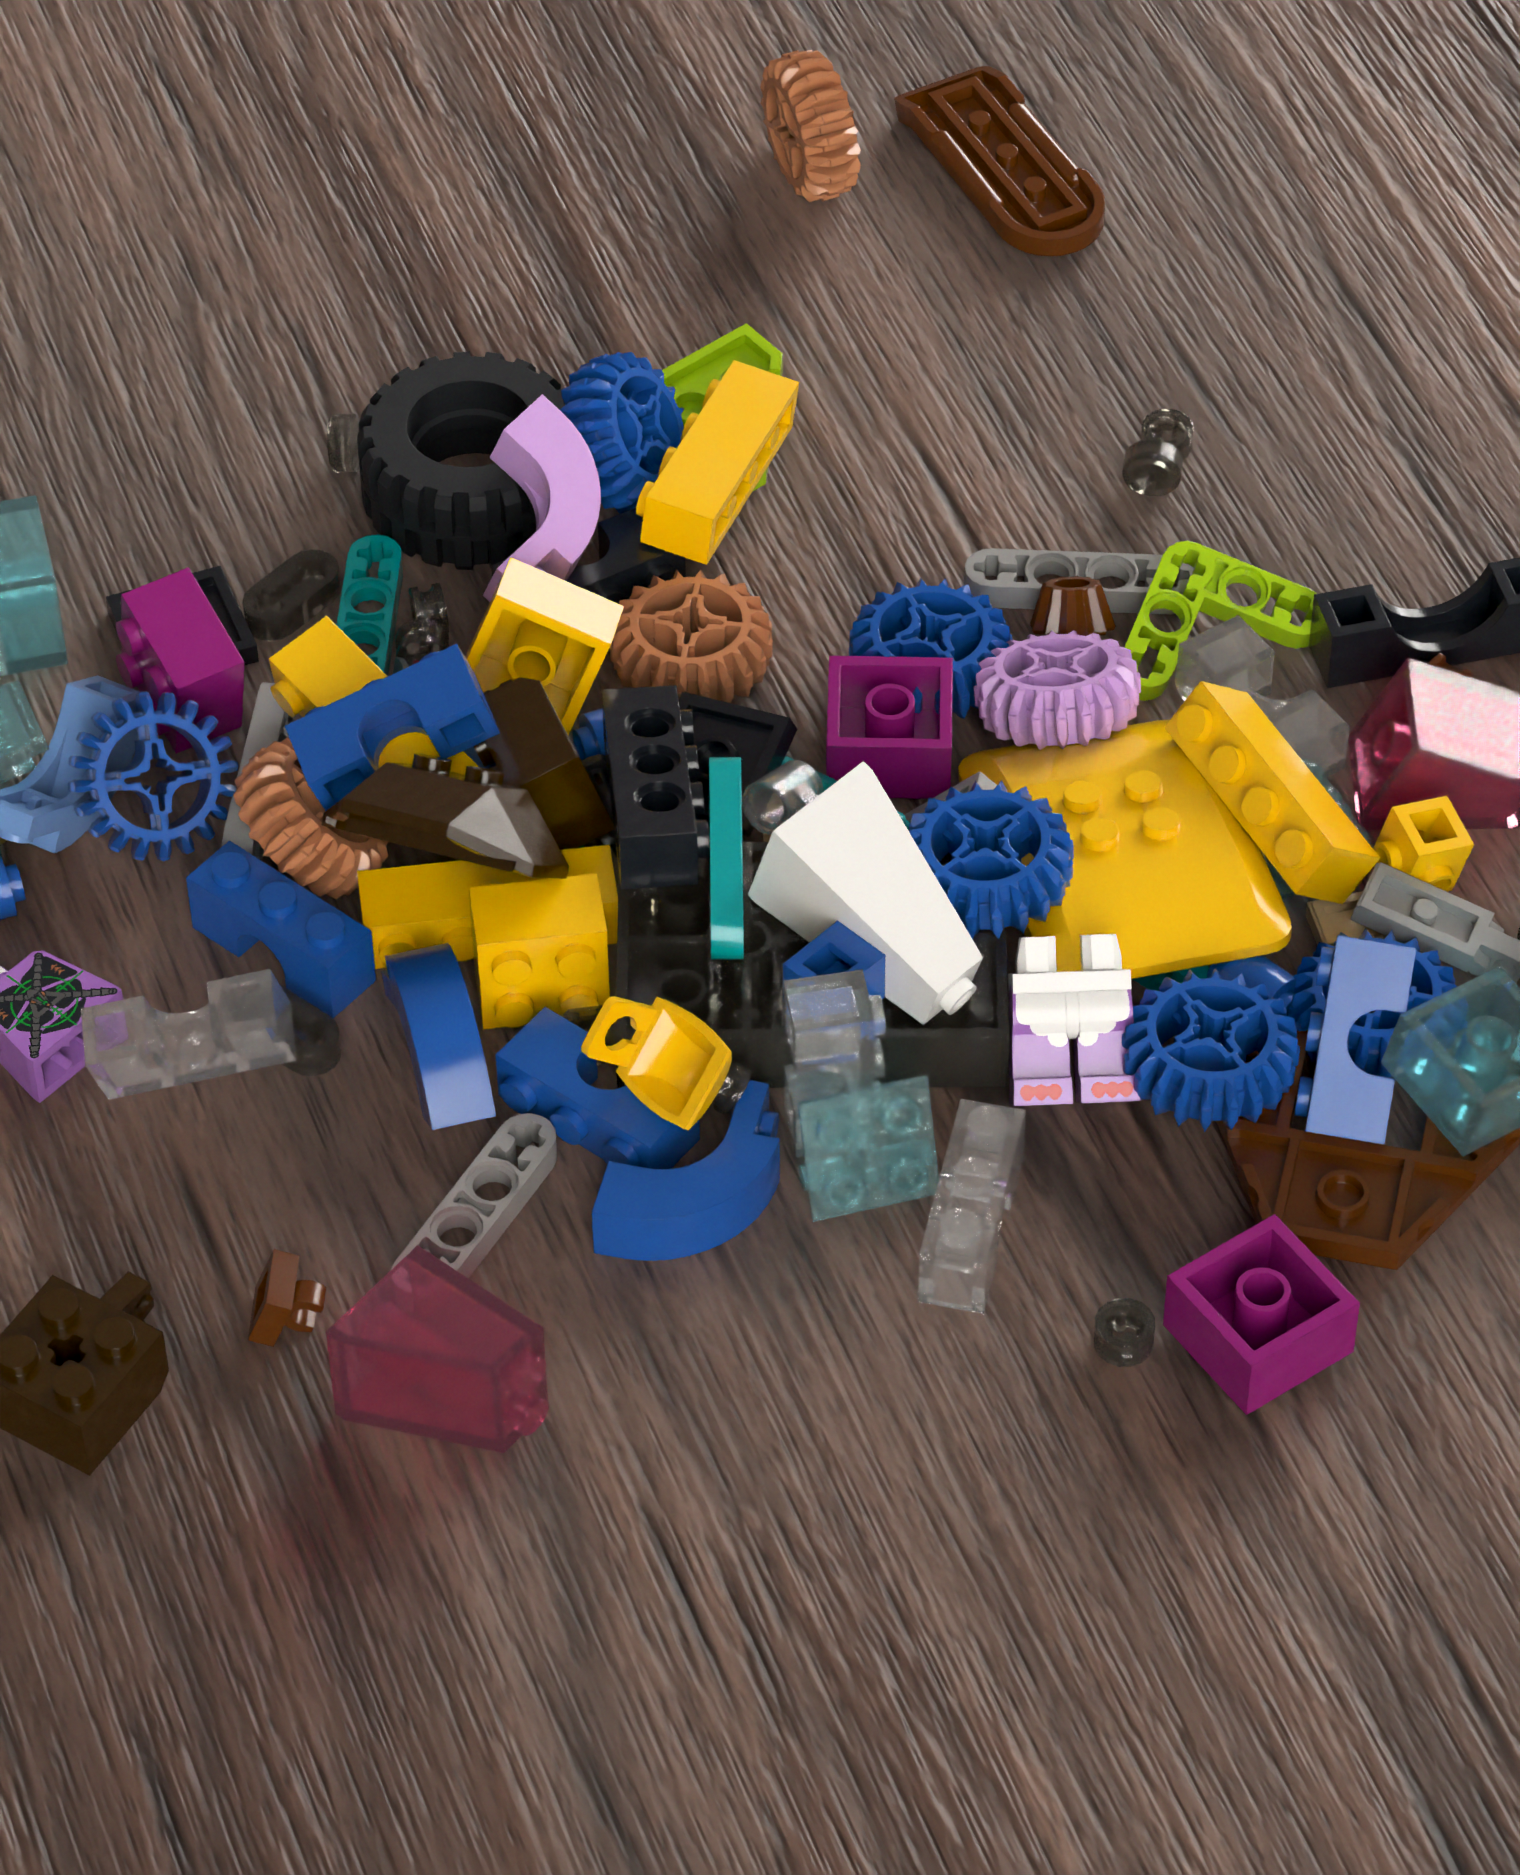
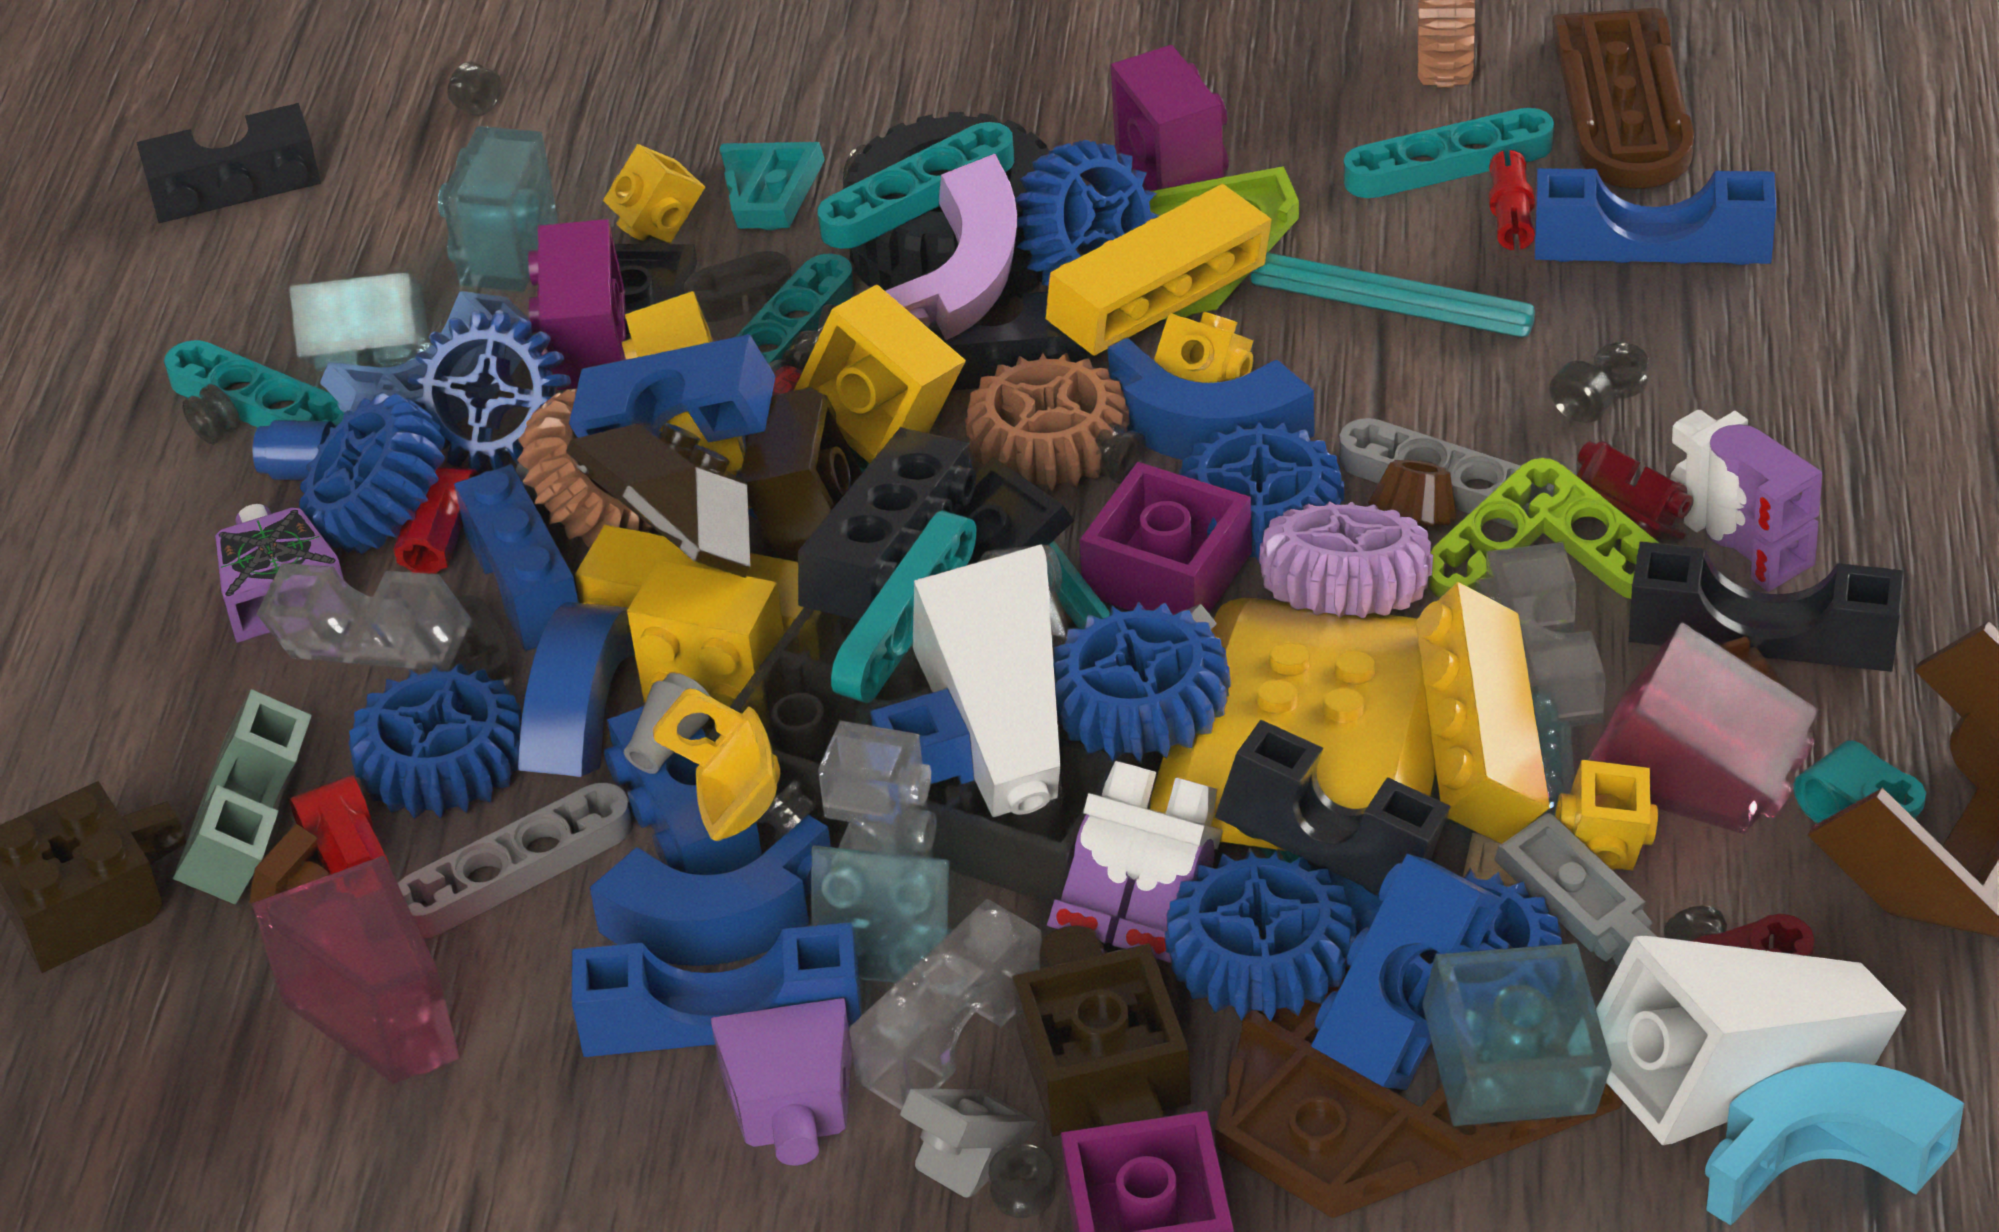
camera: 30 degrees right, 5 degrees down
none -> sand green arch [173,689,312,904]
none -> red piece [289,775,392,902]
none -> blue gear [299,392,445,554]
none -> blue gear [349,663,522,819]
none -> red piece [394,467,479,578]
none -> blue arch [572,922,863,1057]
none -> yellow brick [603,144,705,244]
none -> light grey cone [624,673,710,774]
none -> medium lavender torso [711,998,852,1166]
none -> teal wing [719,142,825,230]
none -> teal beam [818,122,1015,249]
none -> light grey slope [900,1089,1037,1197]
none -> dark brown brick [1012,926,1191,1137]
none -> clear smoke bush [1095,422,1146,484]
none -> blue arch [1108,338,1314,460]
none -> magenta brick [1110,44,1229,191]
none -> yellow brick [1154,311,1253,383]
none -> black arch [1215,720,1451,896]
none -> teal axle [1251,252,1535,338]
none -> teal beam [1343,108,1554,198]
none -> red pin [1489,150,1535,250]
none -> blue arch [1535,168,1776,265]
none -> dark red hinge [1577,441,1694,540]
none -> medium lavender hips [1670,410,1822,592]

